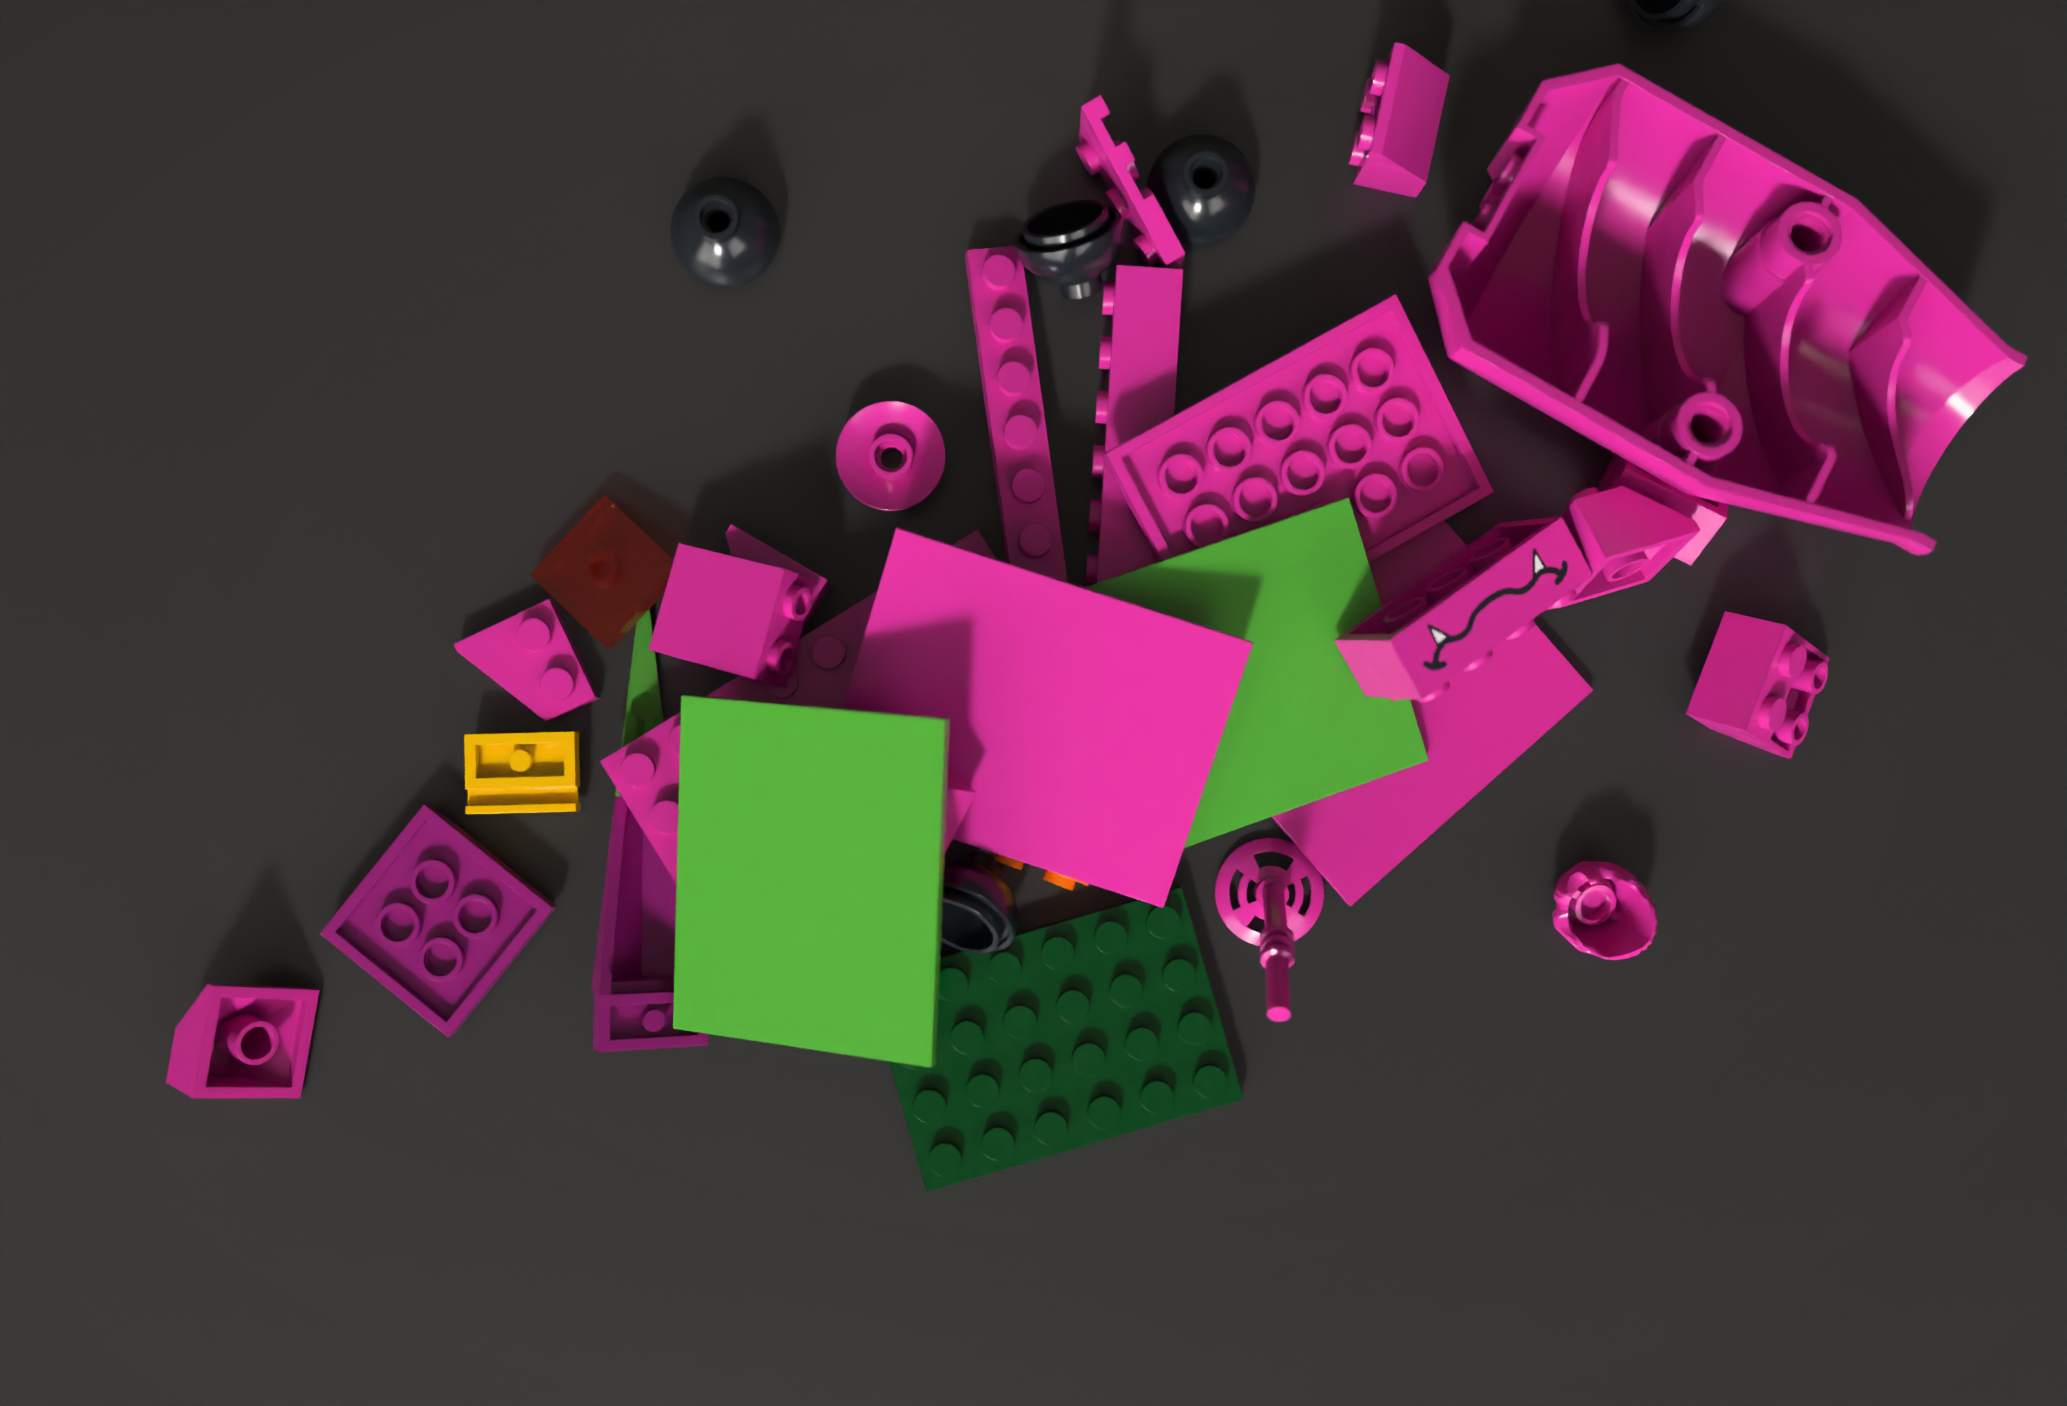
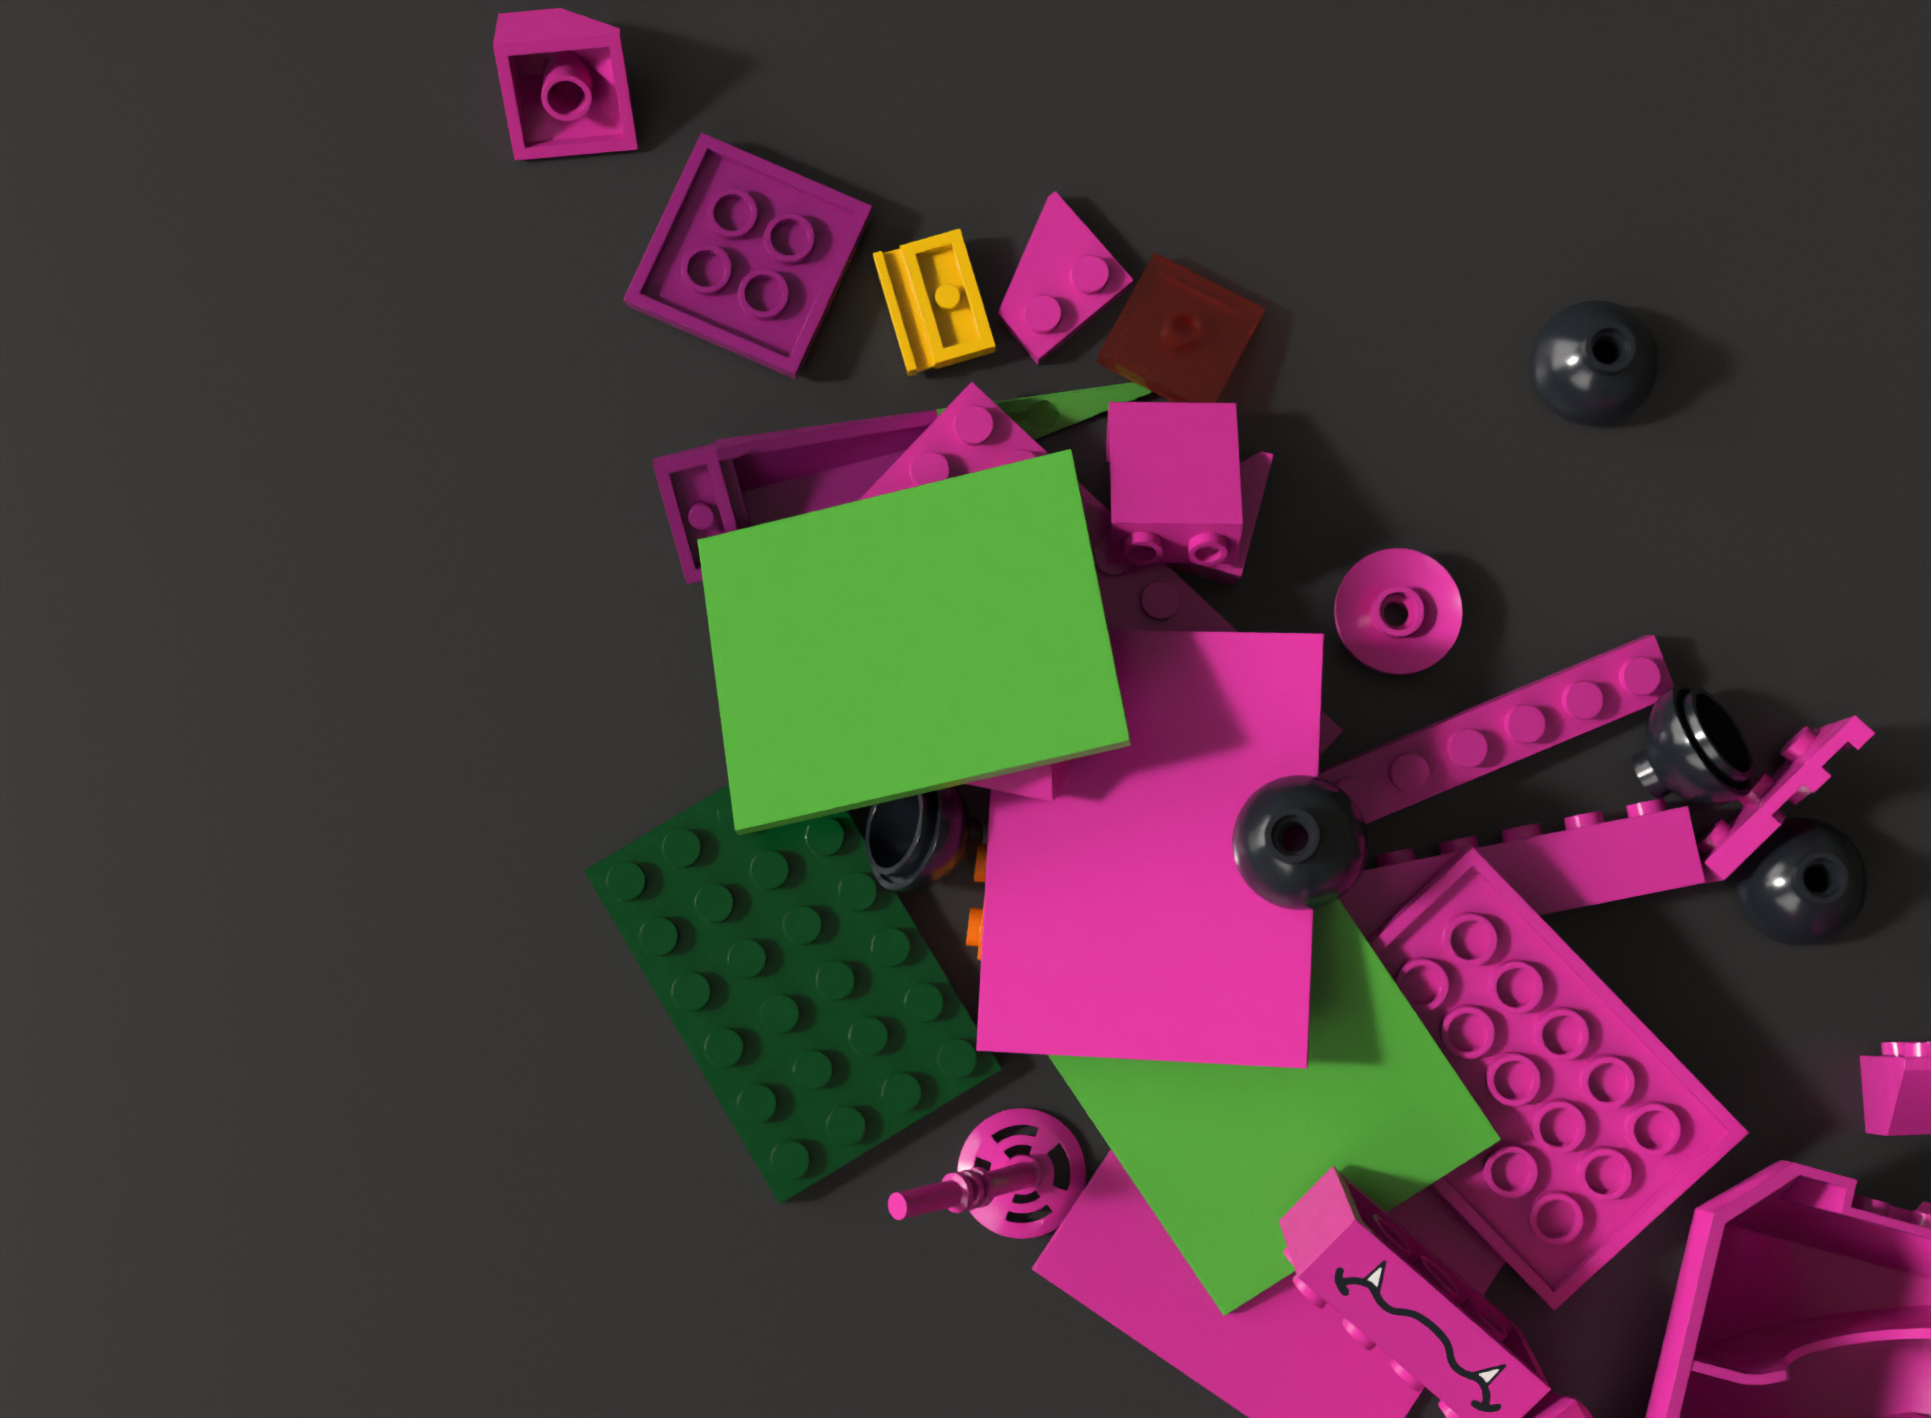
camera: 75 degrees right, 5 degrees down
none -> black piece [1232,775,1368,910]

